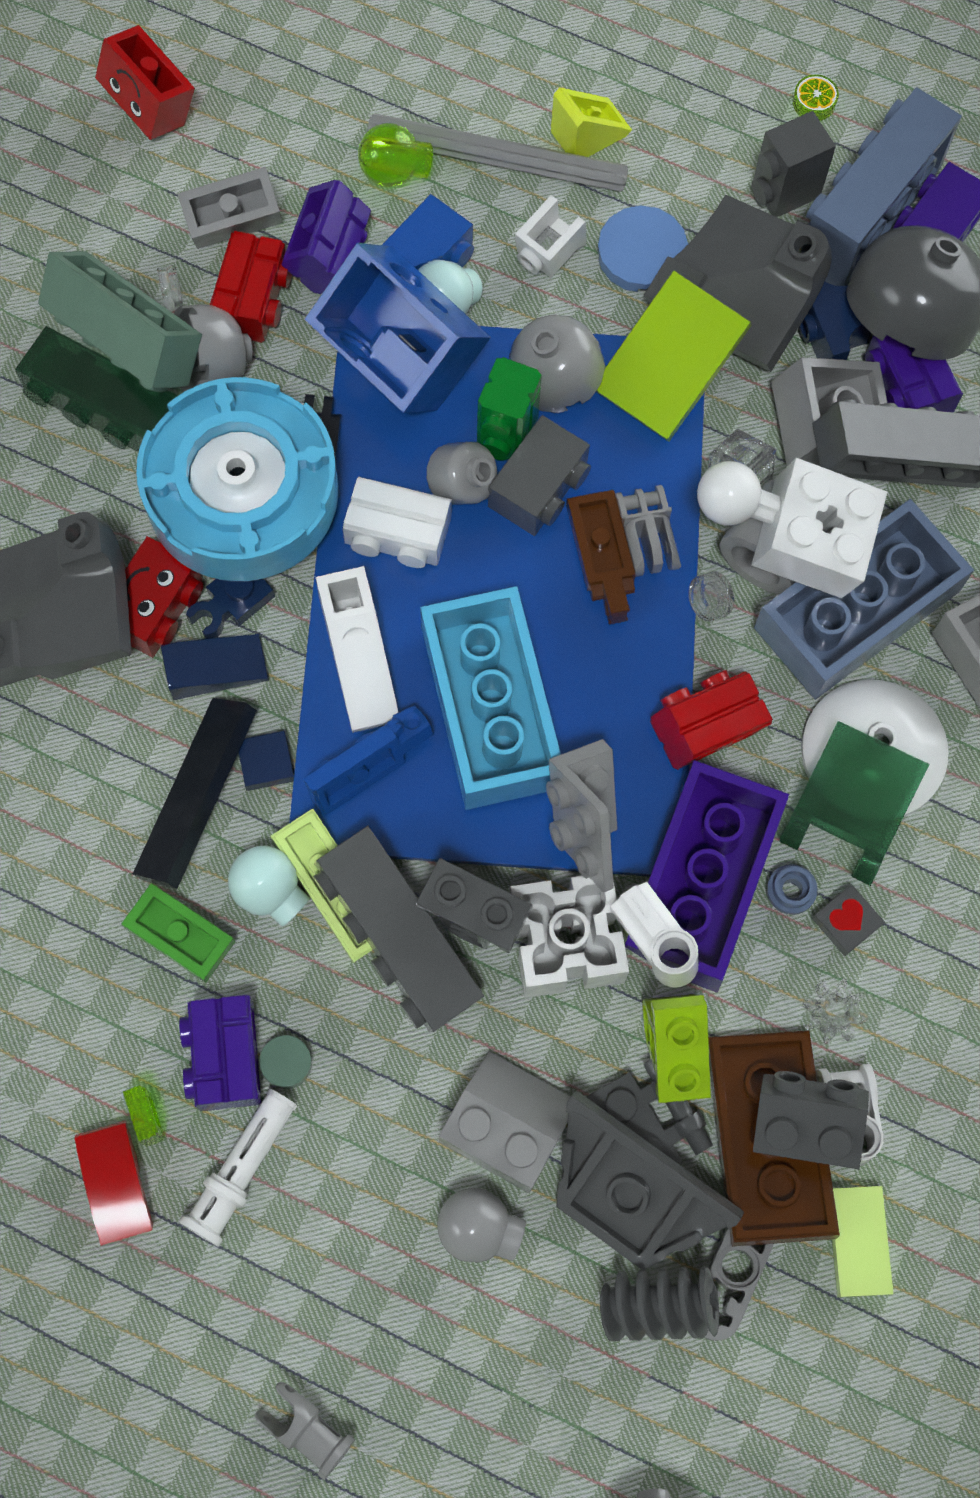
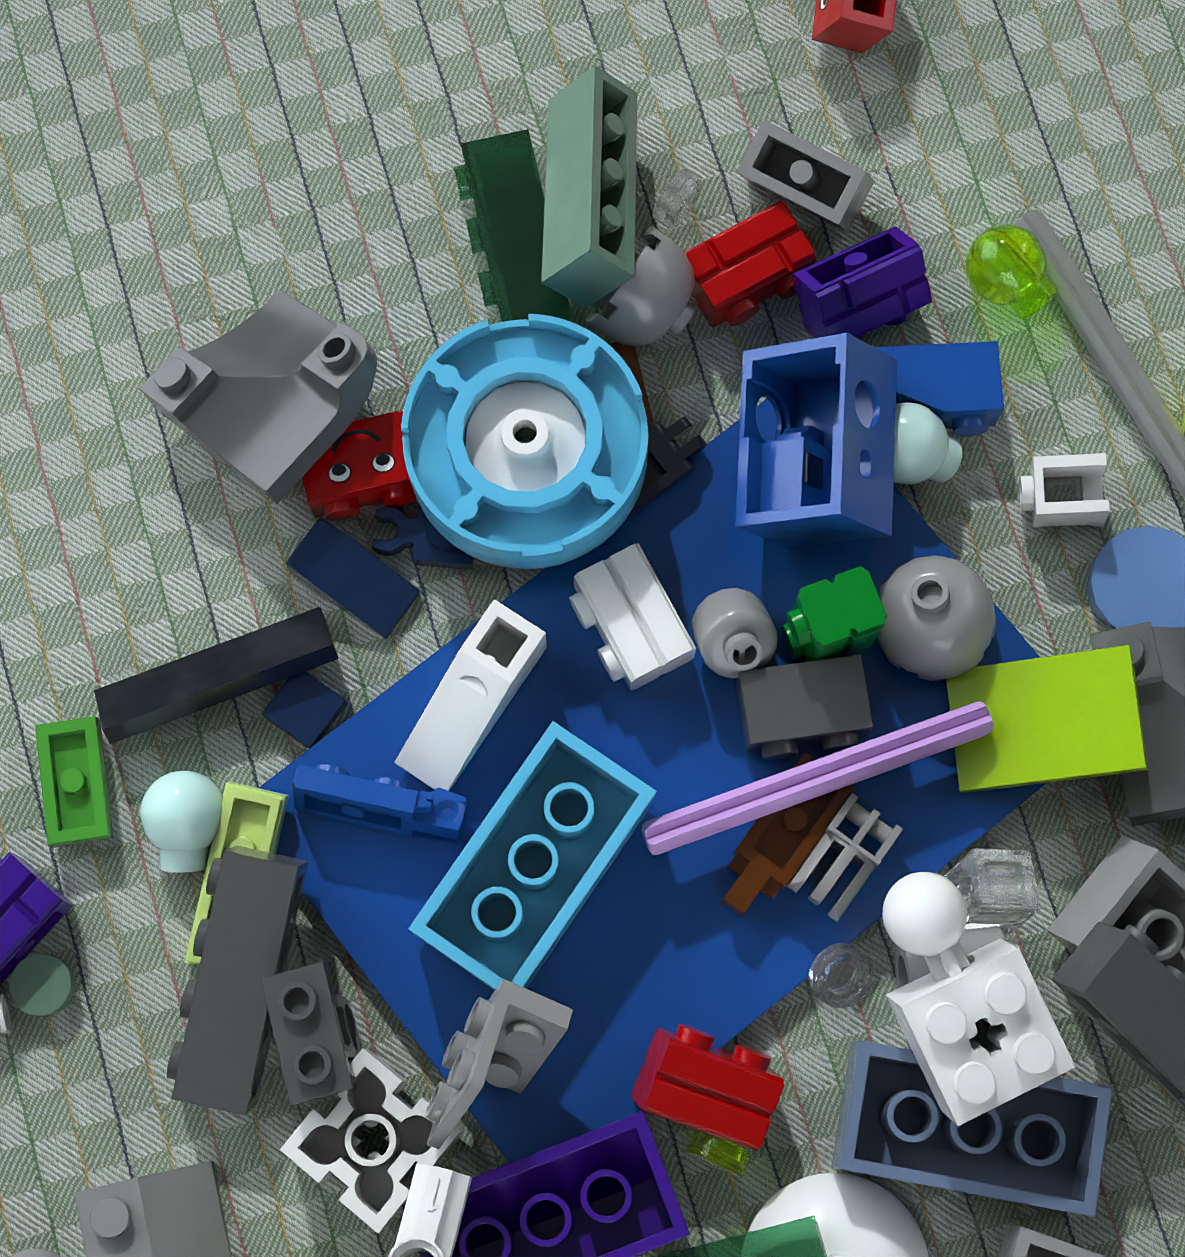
camera: 50 degrees right, 5 degrees up
none -> lavender axle [642,701,994,855]
none -> clear neon green tile [685,1130,752,1179]

